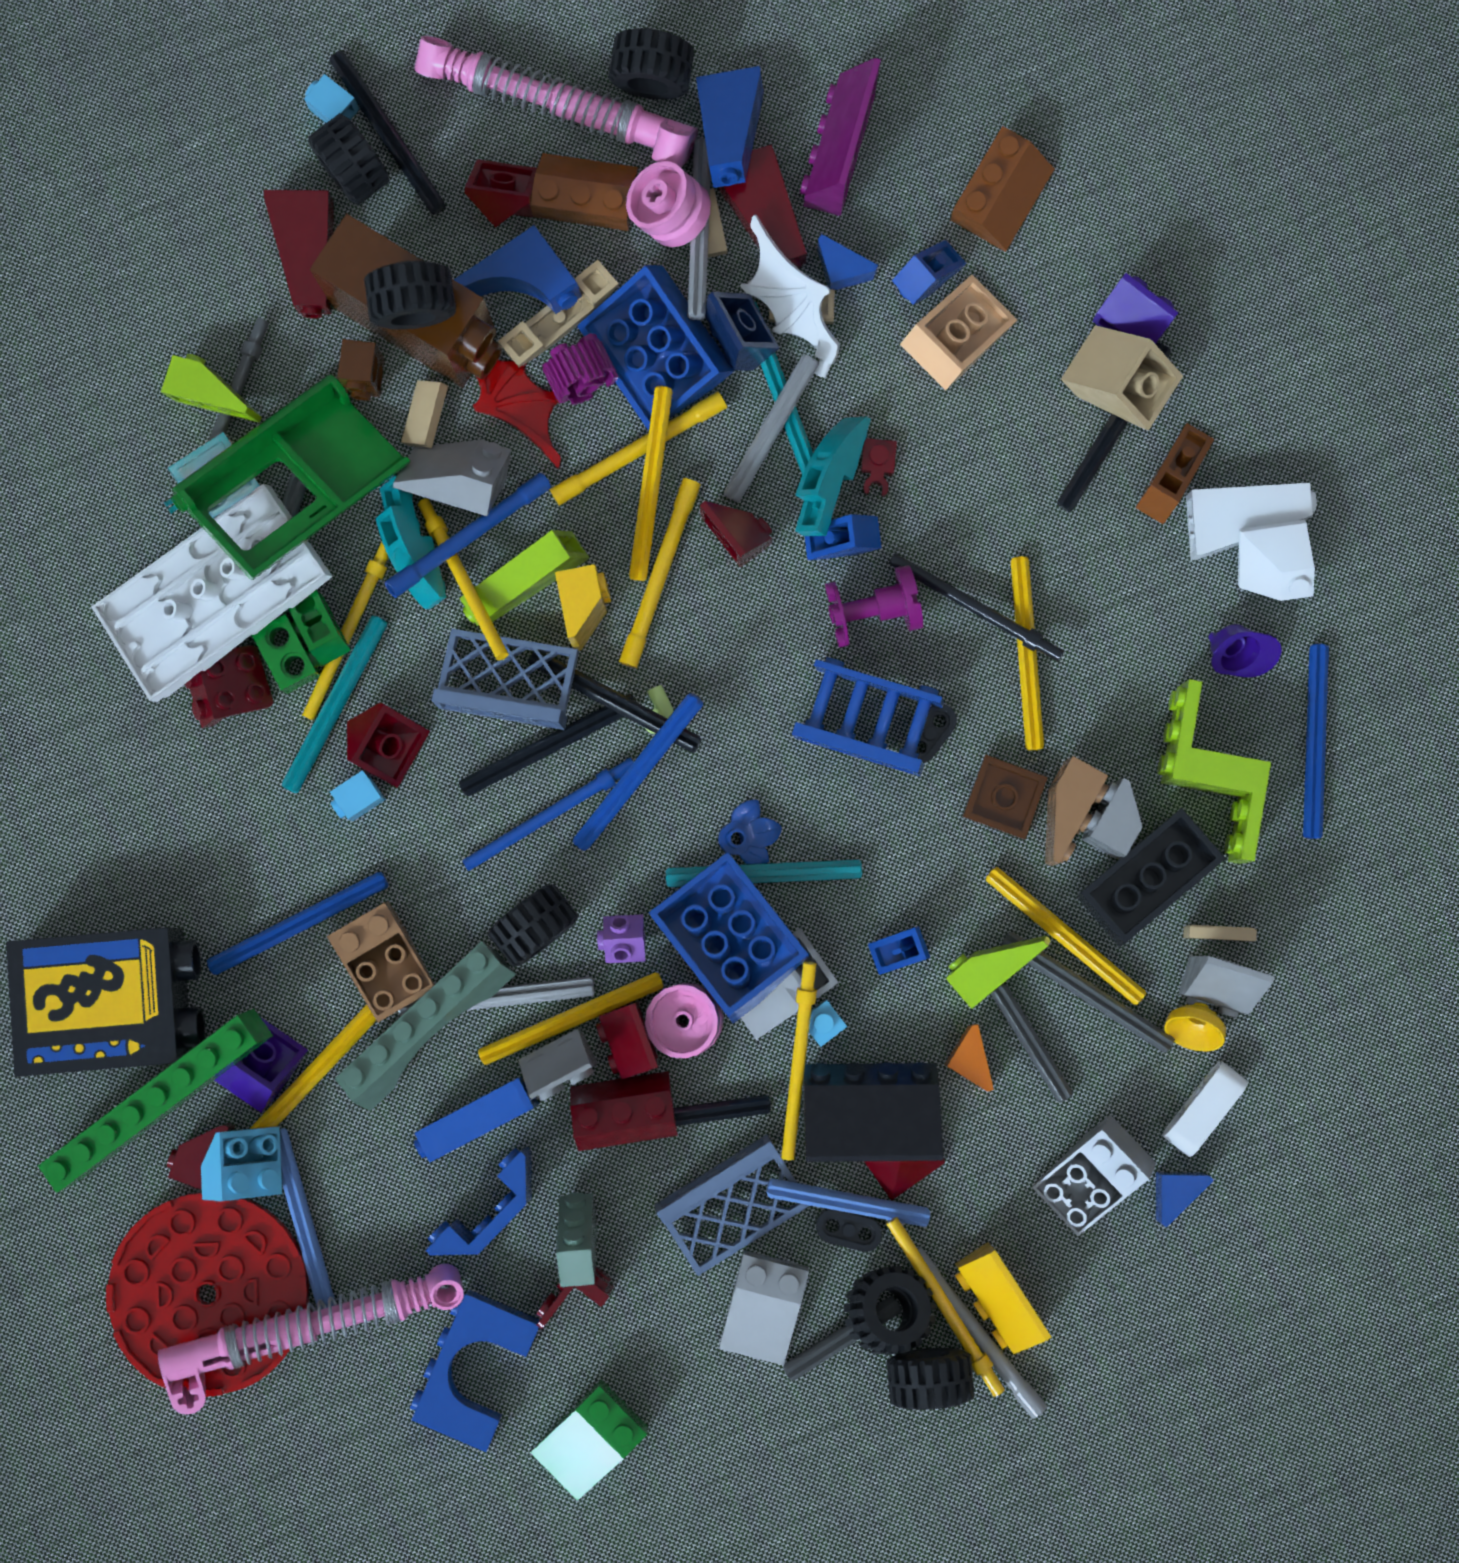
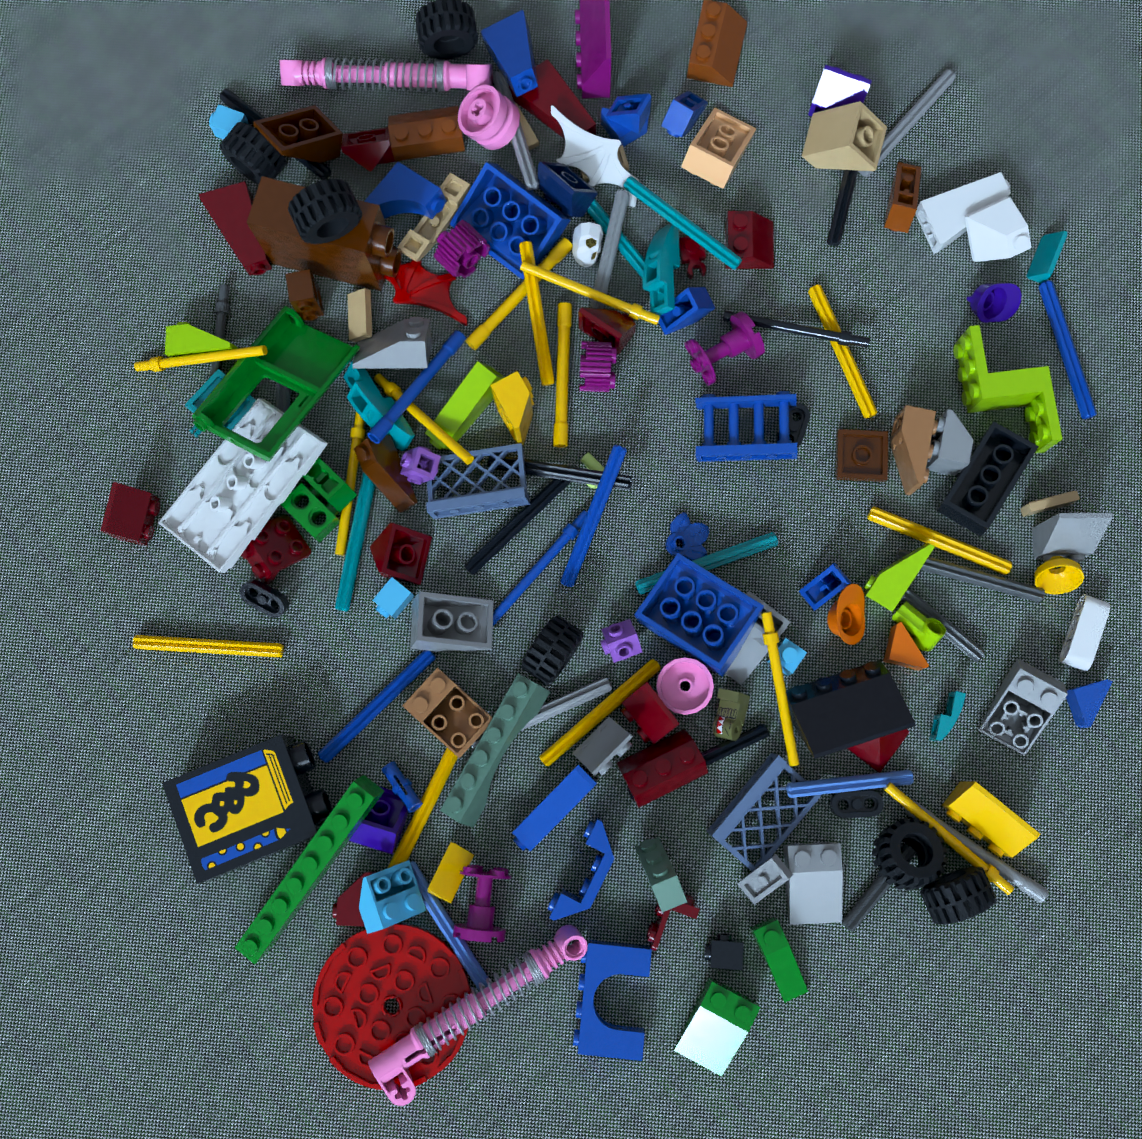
camera: 15 degrees left, 5 degrees down
none -> dark red slope [100,482,160,546]
none -> yellow axle [133,635,284,658]
none -> yellow bar [134,345,268,372]
none -> black plate [240,579,289,618]
none -> reddish brown slope [253,105,343,163]
none -> reddish brown slope [354,435,418,513]
none -> blue pin [381,761,423,813]
none -> medium lavender brick [400,446,441,485]
none -> light grey slope [410,591,494,651]
none -> yellow slope [428,842,474,903]
none -> magenta piece [453,865,512,942]
none -> yellow bar [520,260,660,325]
none -> white rock [572,222,603,267]
none -> magenta brick [579,341,617,392]
none -> blue slope [606,93,651,134]
none -> teal axle [623,176,742,270]
none -> black brick [704,933,744,970]
none -> olive leg [713,688,750,741]
none -> dark red slope [725,211,774,269]
none -> light grey plate [737,854,793,905]
none -> green slope [750,917,808,1003]
none -> orange piece [827,584,865,645]
none -> light grey axle [858,69,956,177]
none -> lime piece [892,601,946,652]
none -> teal slope [929,691,966,741]
none -> teal slope [1026,231,1068,284]

